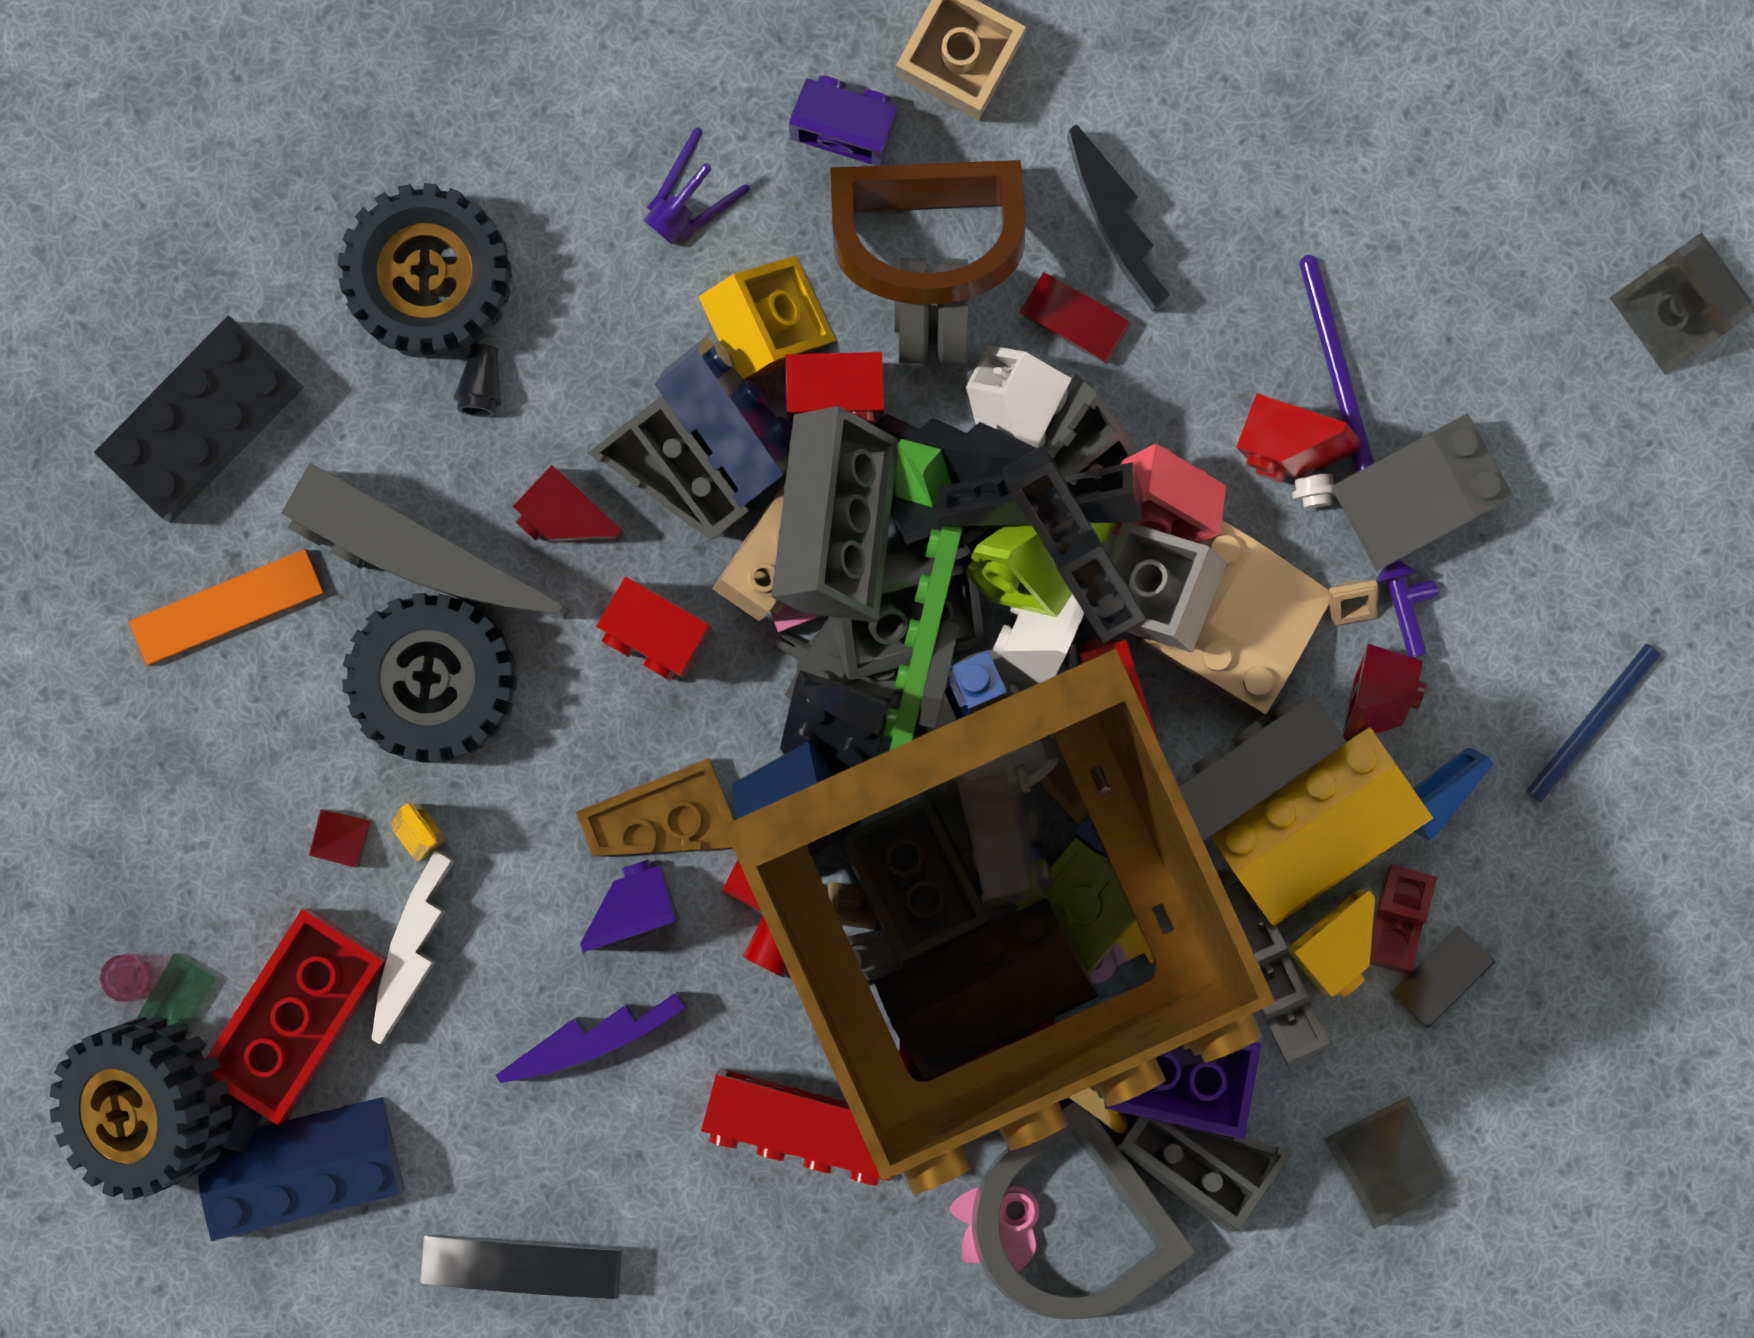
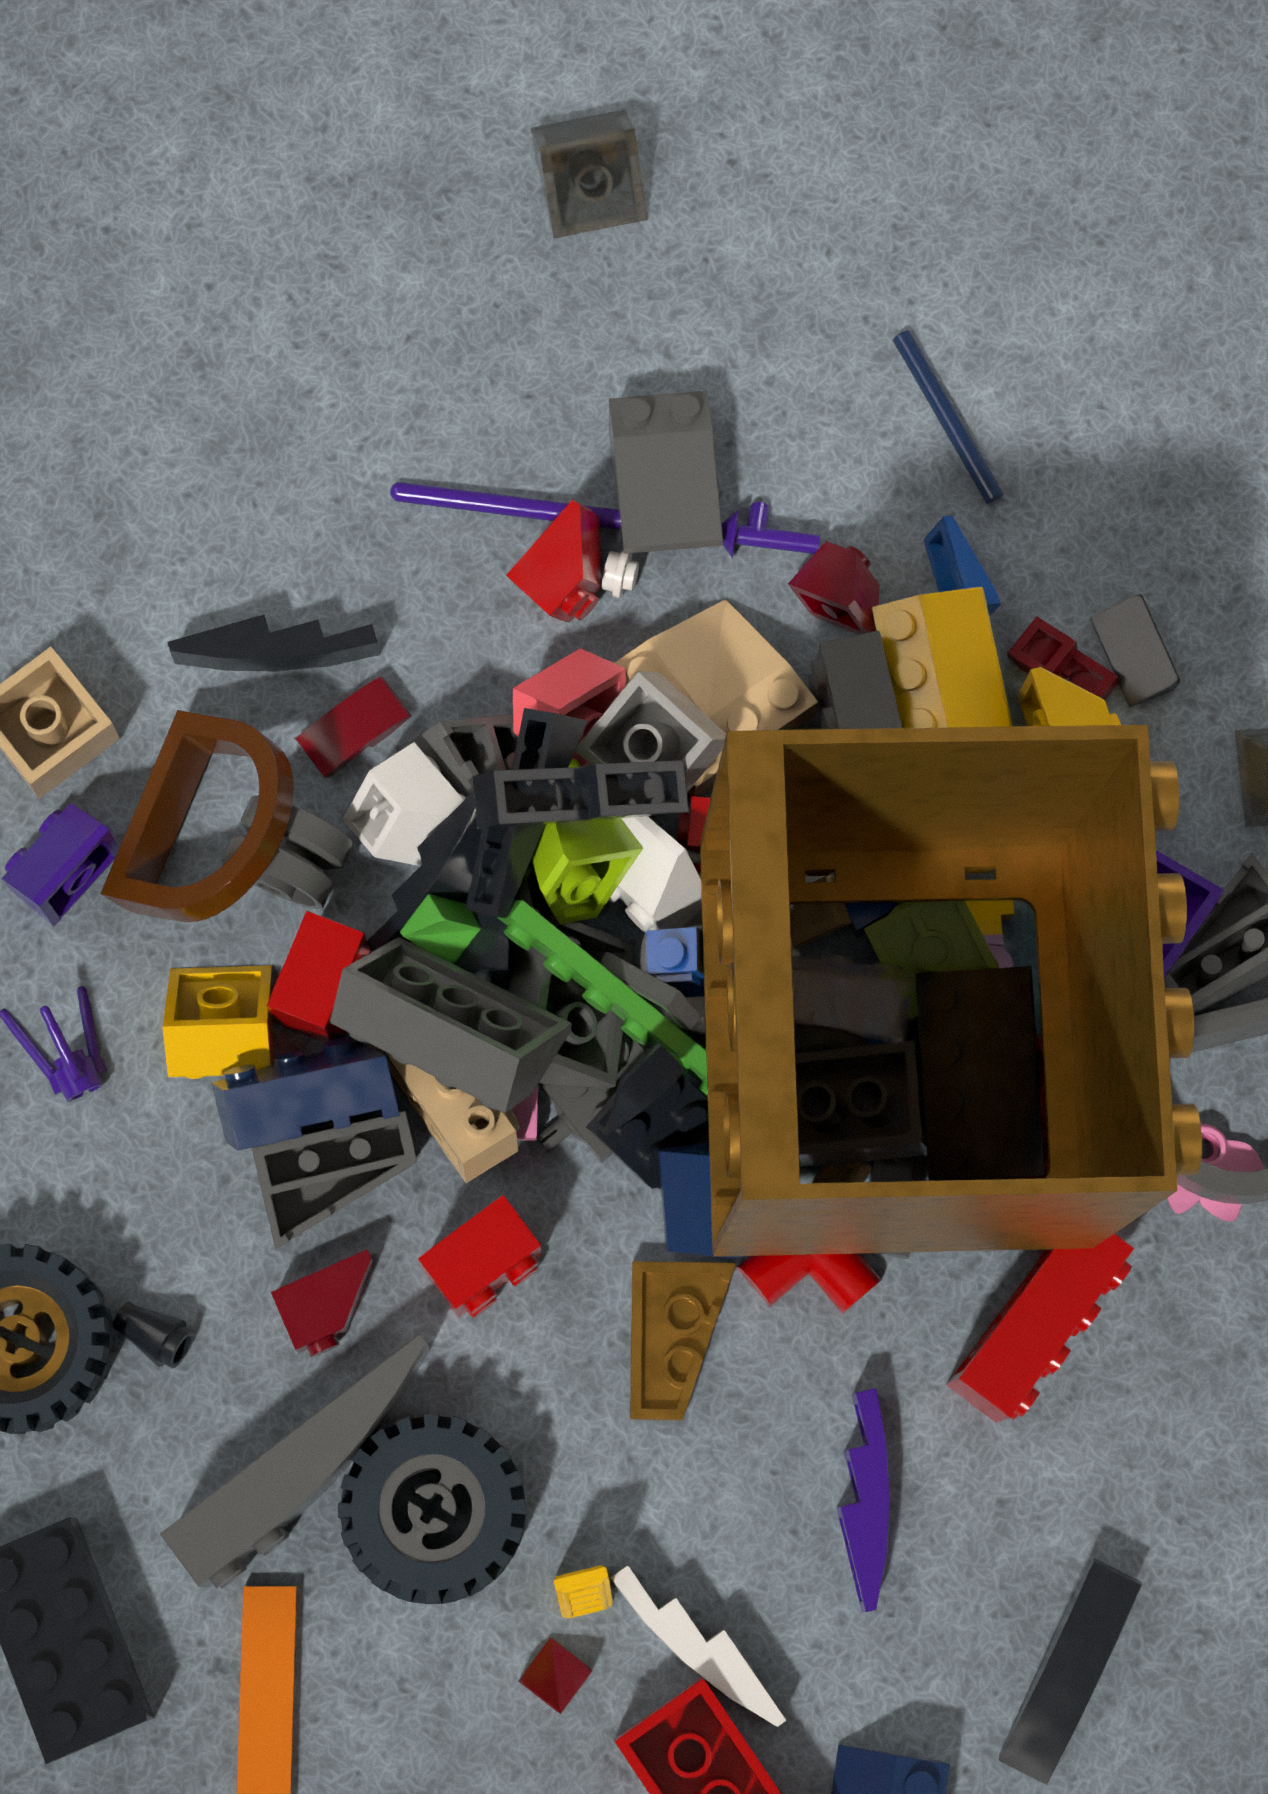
camera: 70 degrees left, 10 degrees down
dark purple slope [580,859,680,953] -> none
tan slope [1329,580,1379,625] -> none

